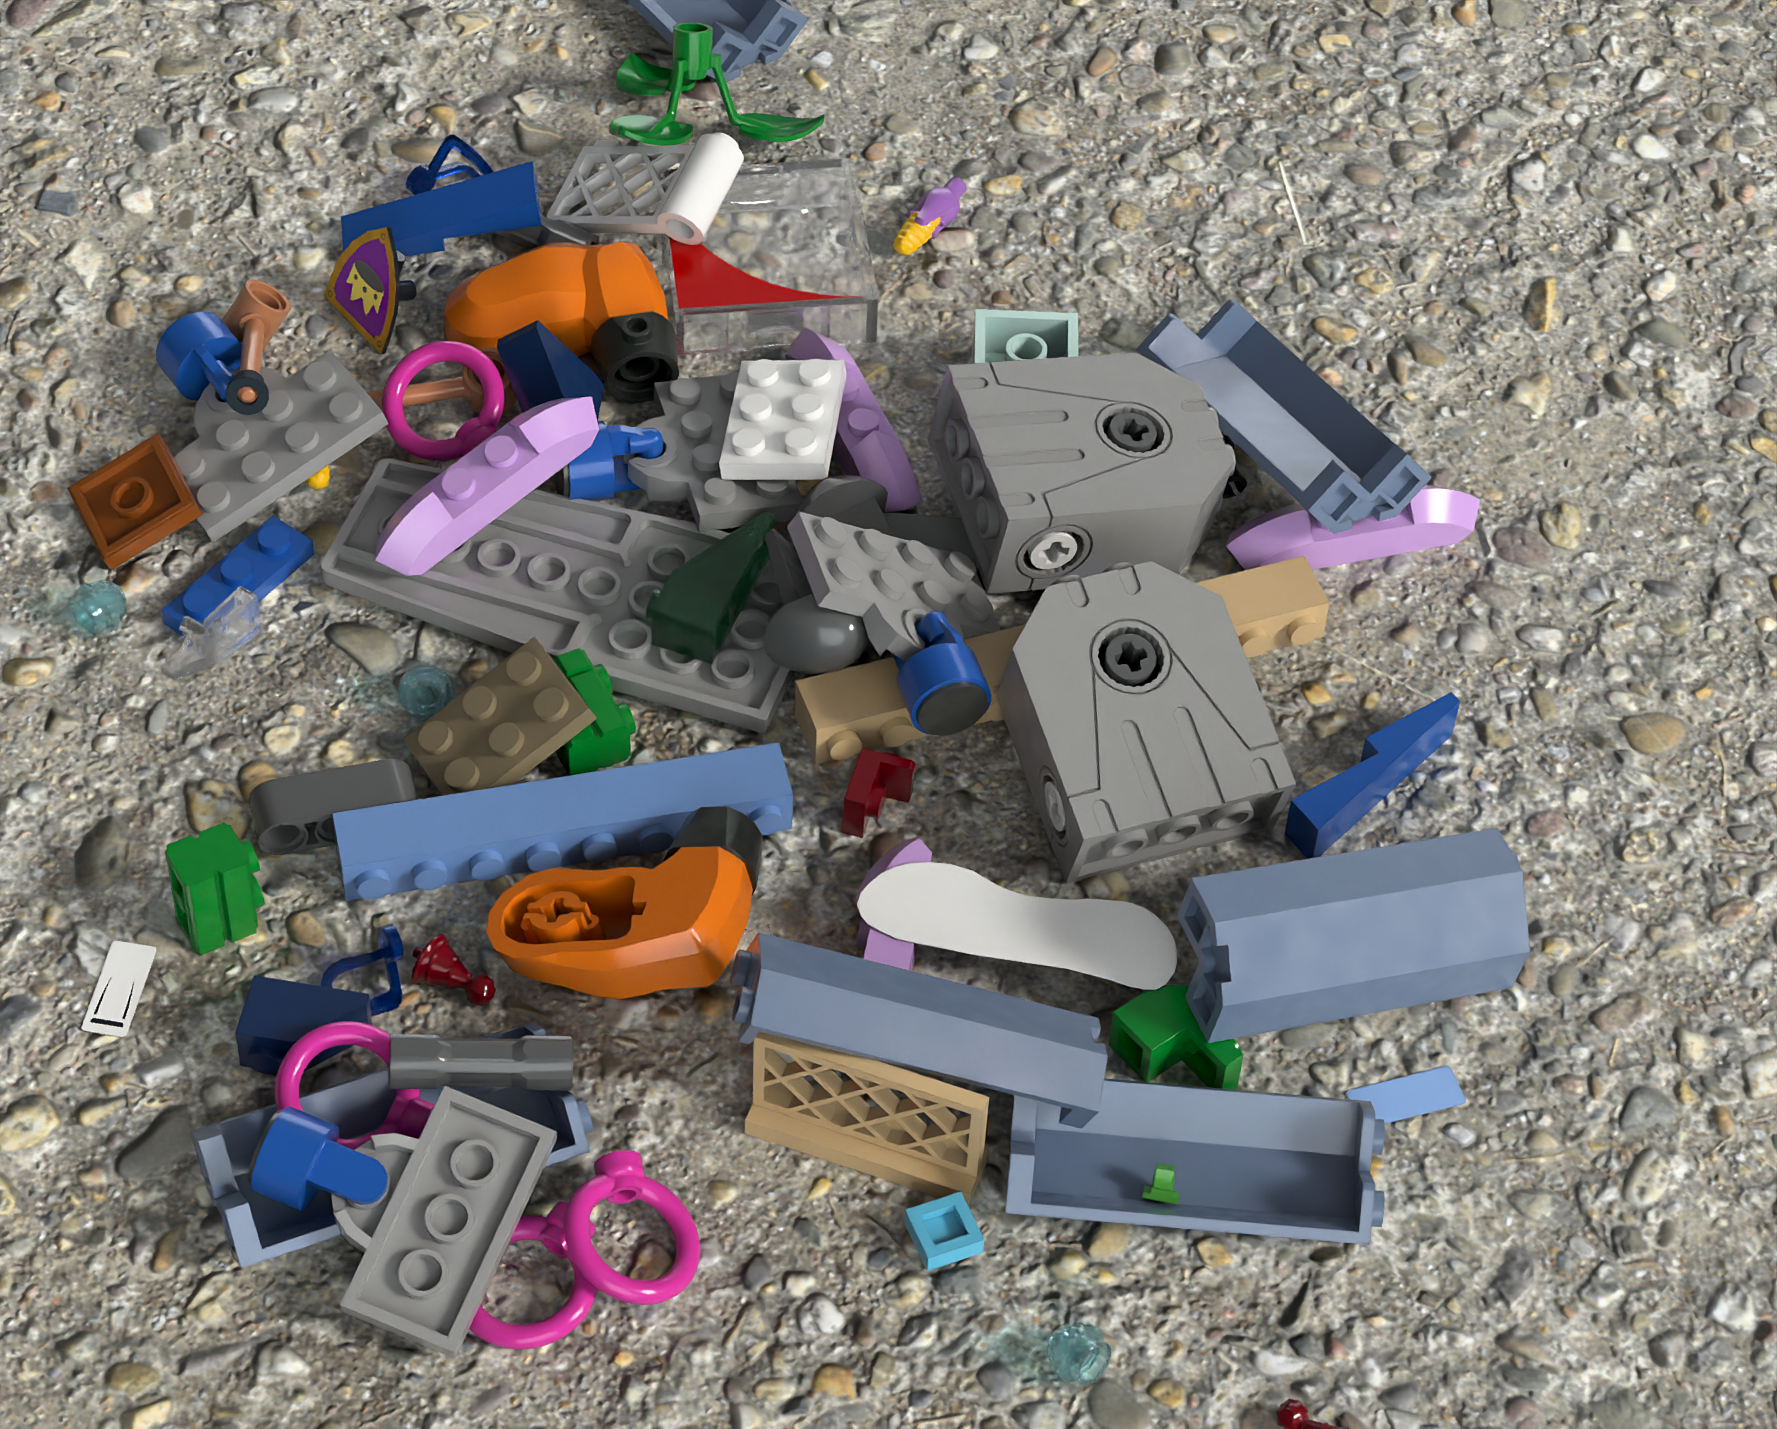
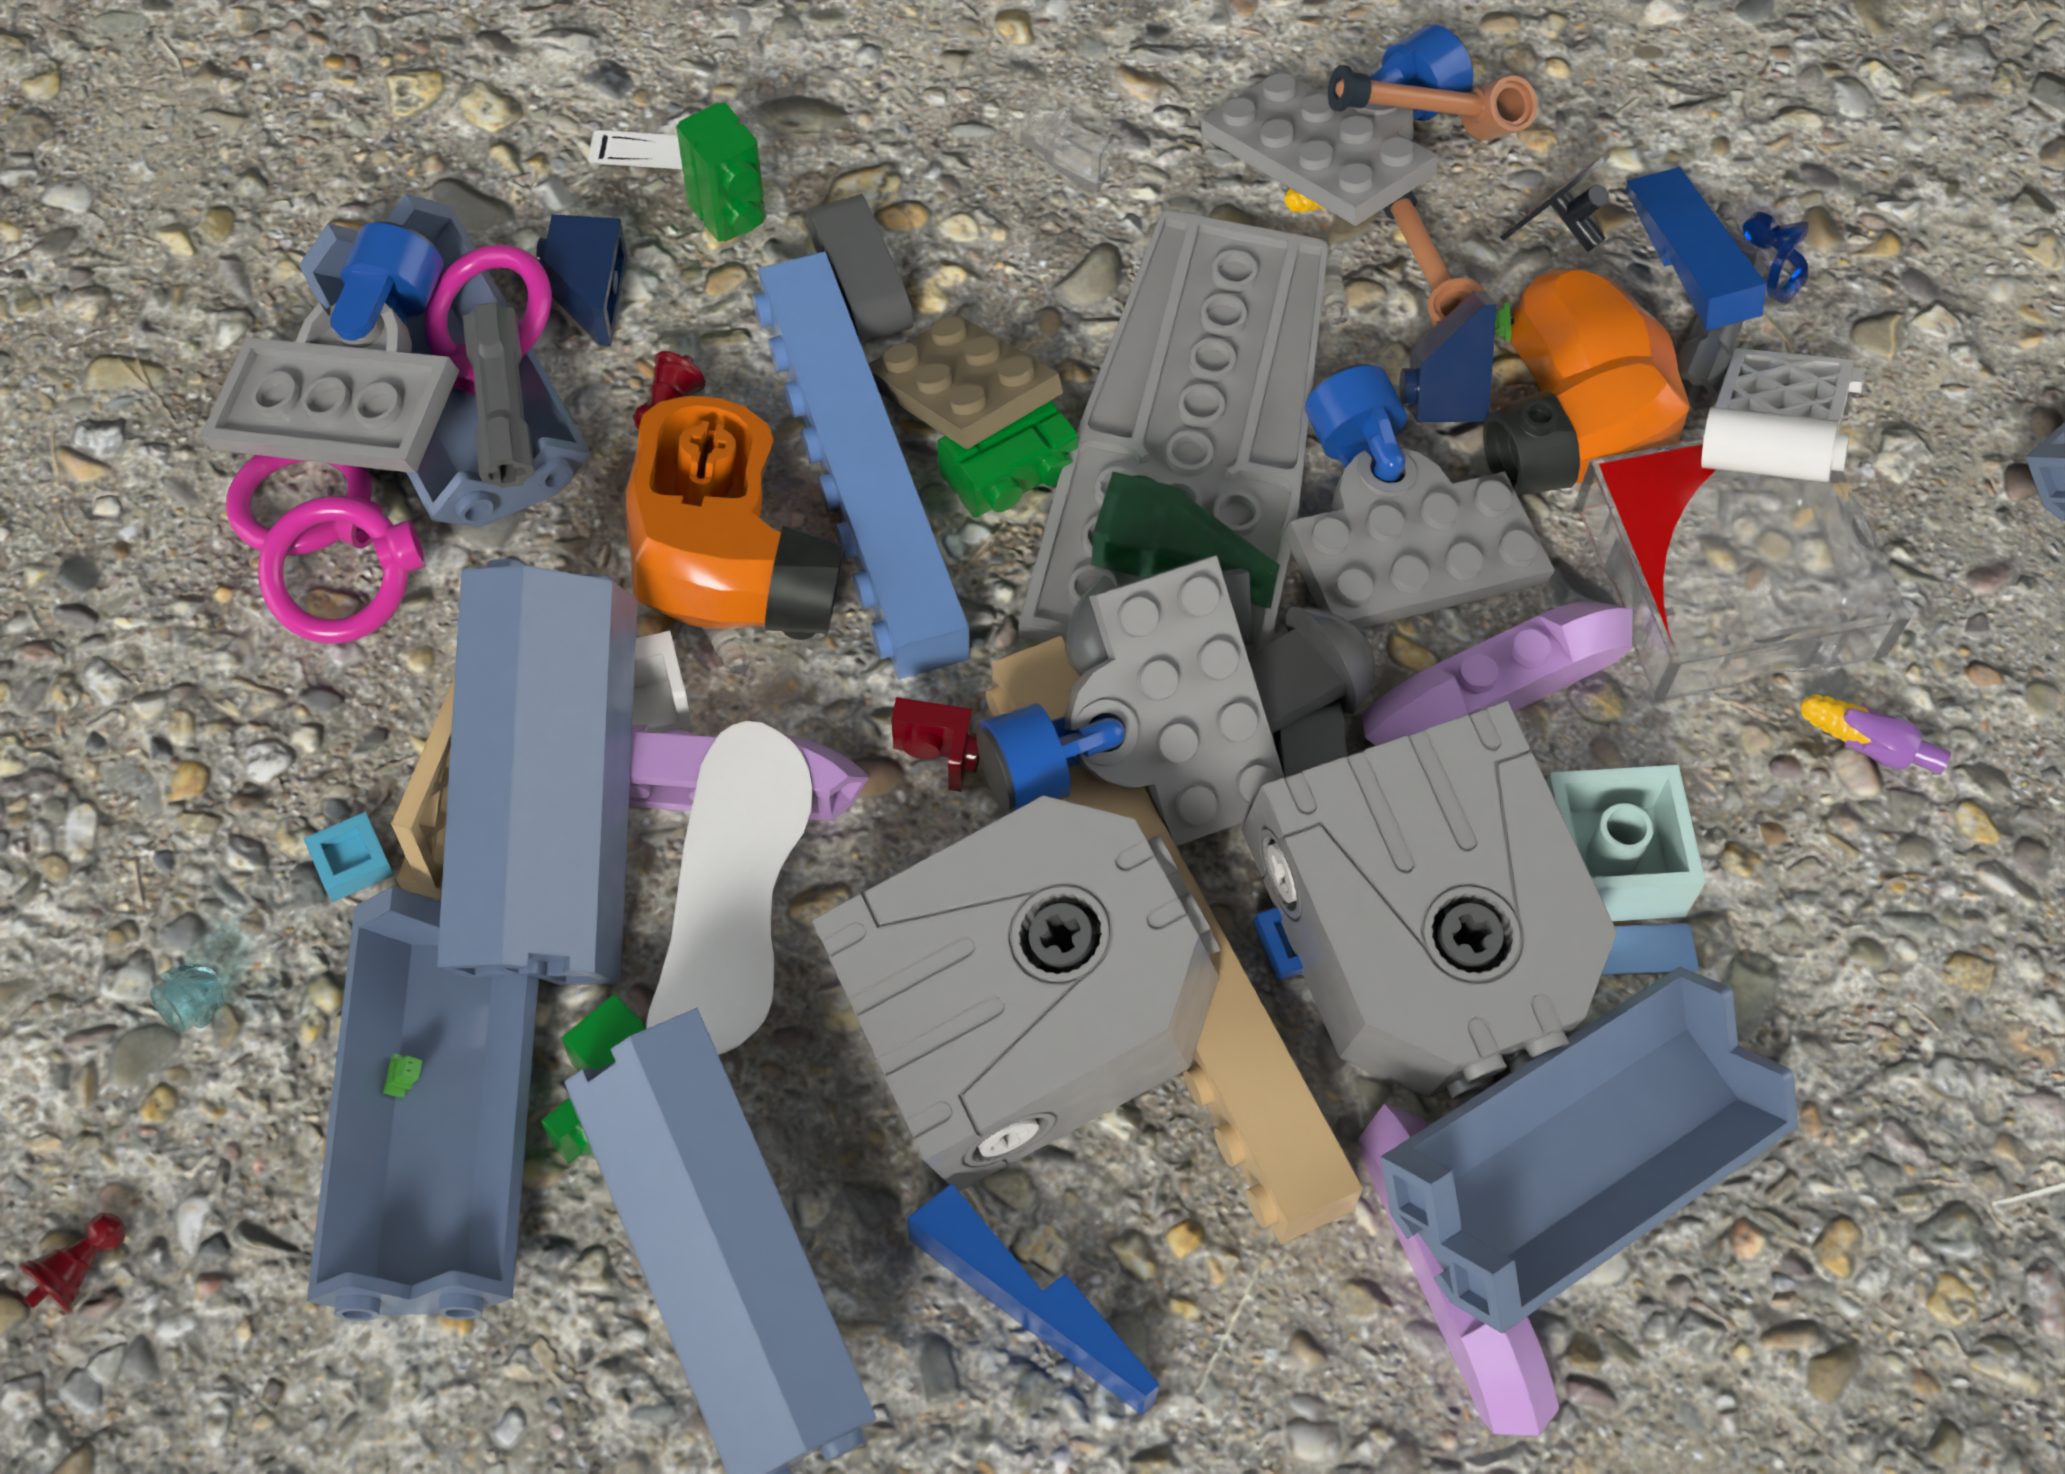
camera: 85 degrees right, 10 degrees up
dark orange tile [67,433,203,570] -> none
clear light blue plate [69,580,127,636] -> none
blue plate [162,516,314,650] -> none
clear blue piece [320,924,404,1016] -> none
lavender brick [375,397,599,576] -> none
dark pink piece [382,341,504,461] -> none
clear light blue plate [398,665,454,720] -> none
green plant [609,22,825,146] -> none
white plate [719,359,847,480] -> none
light blue sticker [1347,1066,1466,1124] -> none

